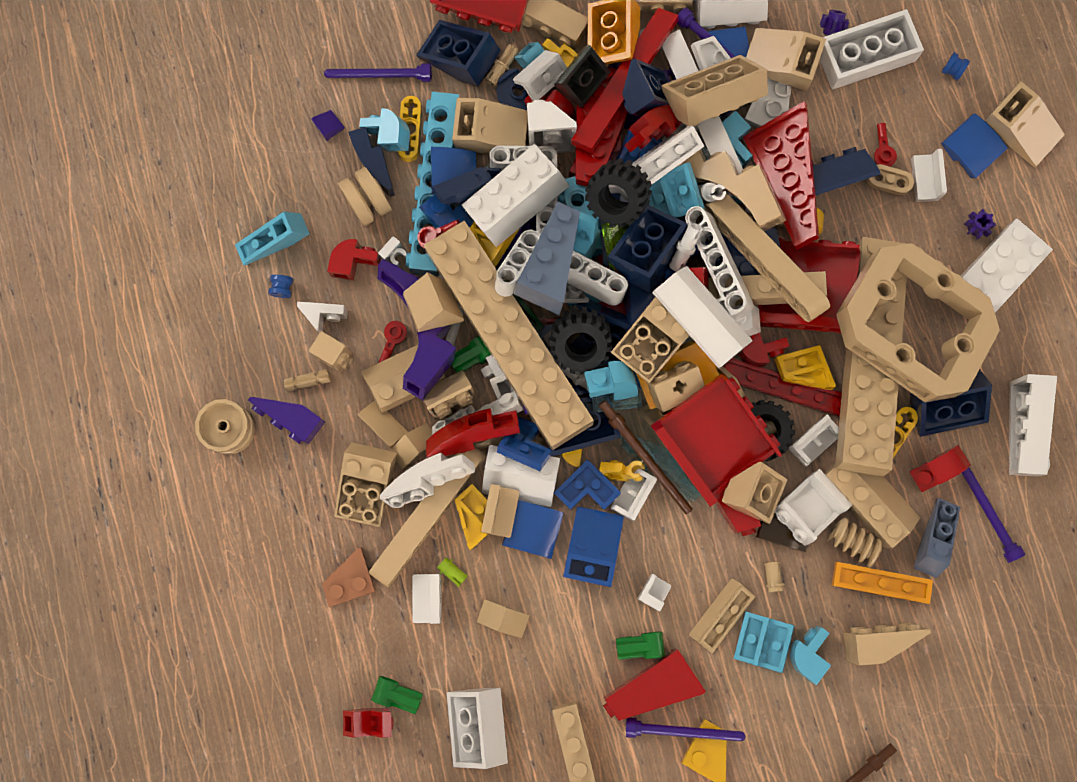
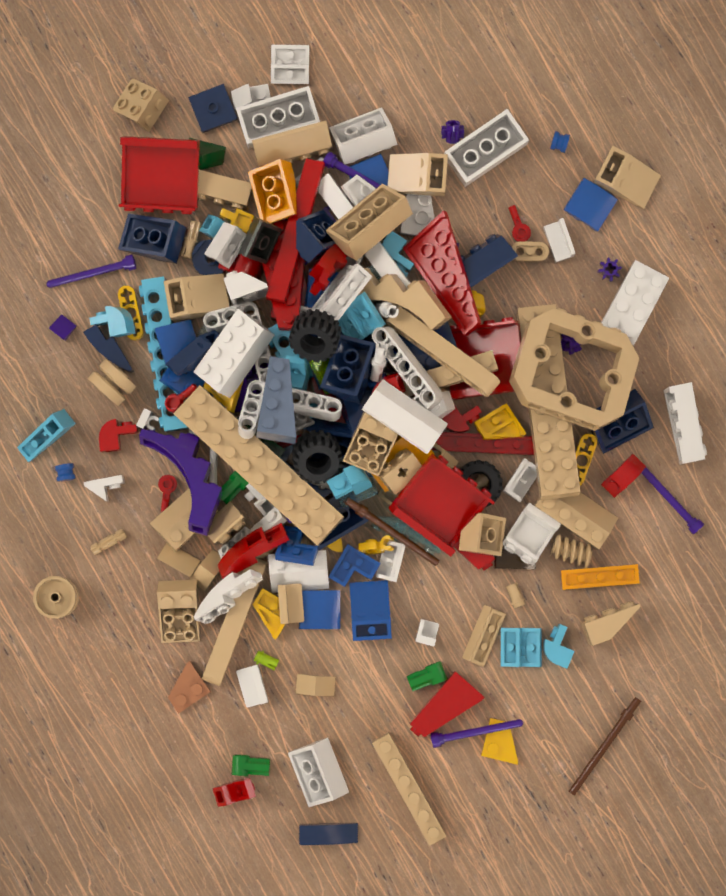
camera: 20 degrees left, 5 degrees up
dark purple slope [248,397,325,444] -> none
tan brick [308,331,353,373] -> none
tan slope [403,272,464,332] -> none
sand blue slope [914,498,960,578] -> none
none -> dark purple gear [561,334,582,355]

